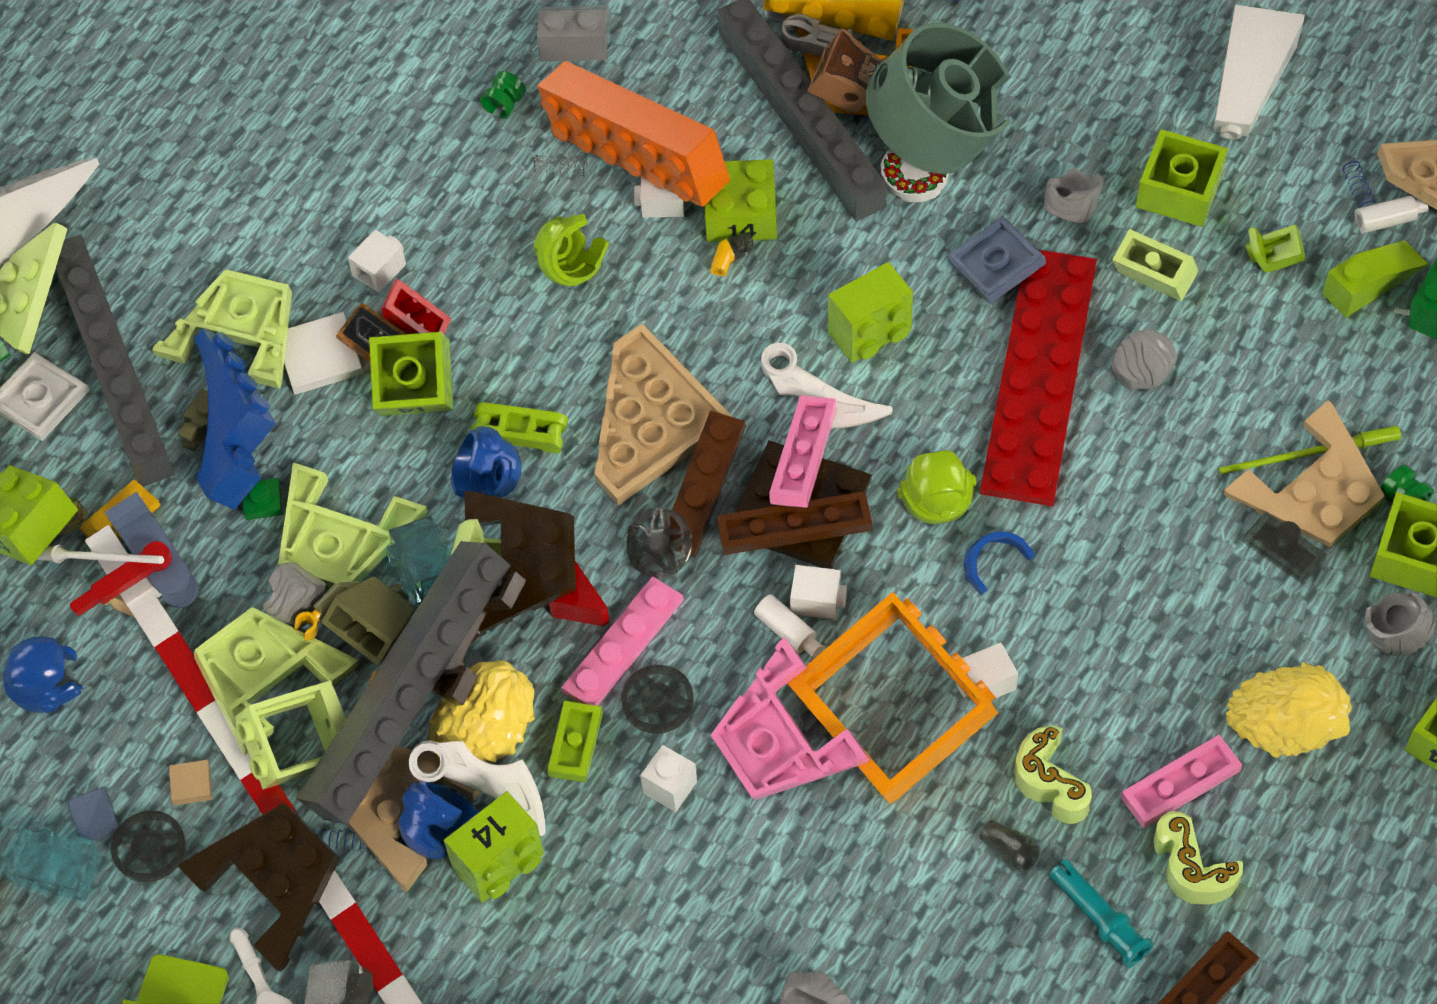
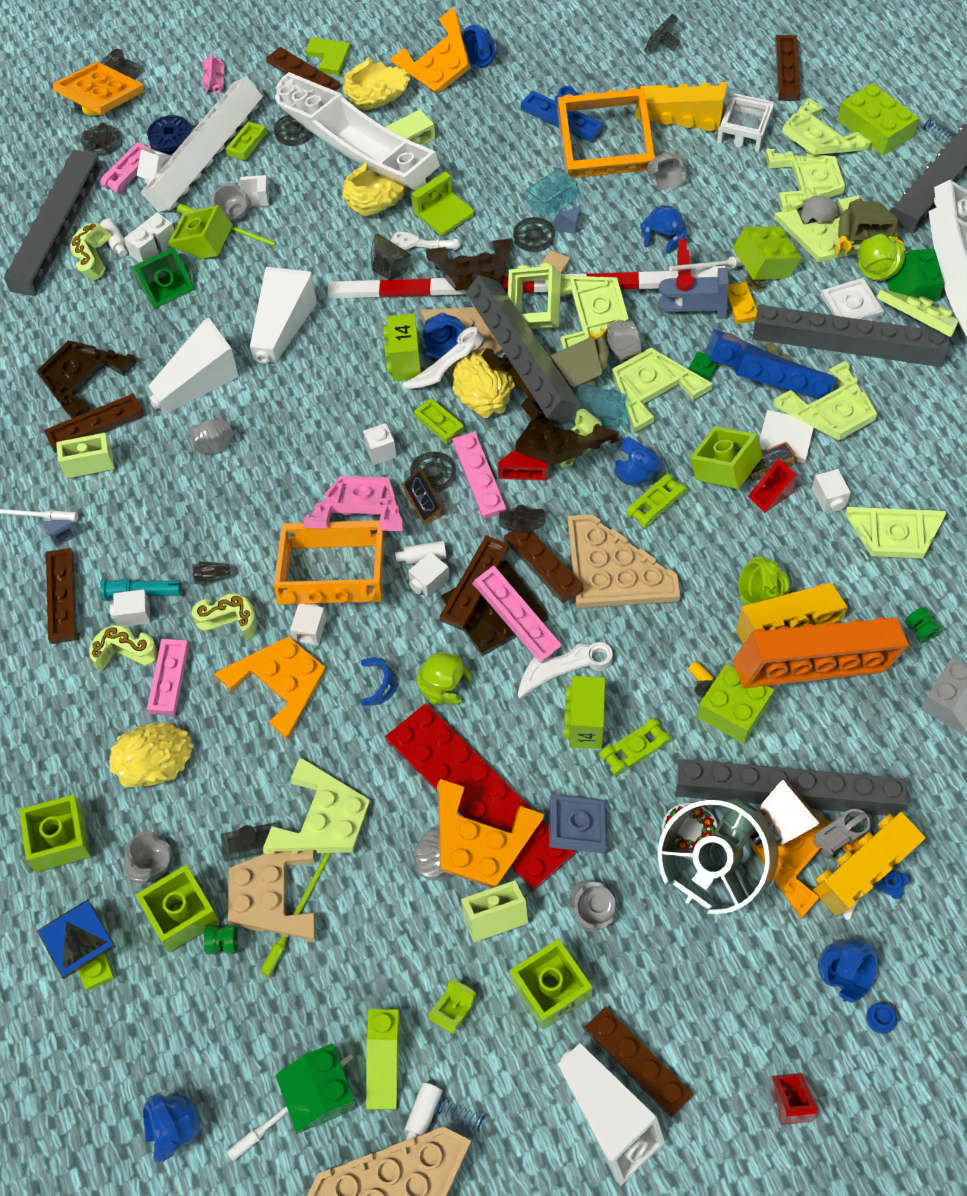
camera: 125 degrees right, 0 degrees up
none -> white brick [110,589,150,626]
none -> light orange wing [214,636,326,739]
none -> yellowish green wing [263,758,370,854]
none -> slope [401,469,446,525]
none -> light orange wing [437,779,544,888]
none -> reddish brown plate [584,1006,693,1118]
none -> lime plate [599,718,672,777]
none -> yellow wedge [736,582,848,644]
none -> yellowish green wing [845,507,946,559]

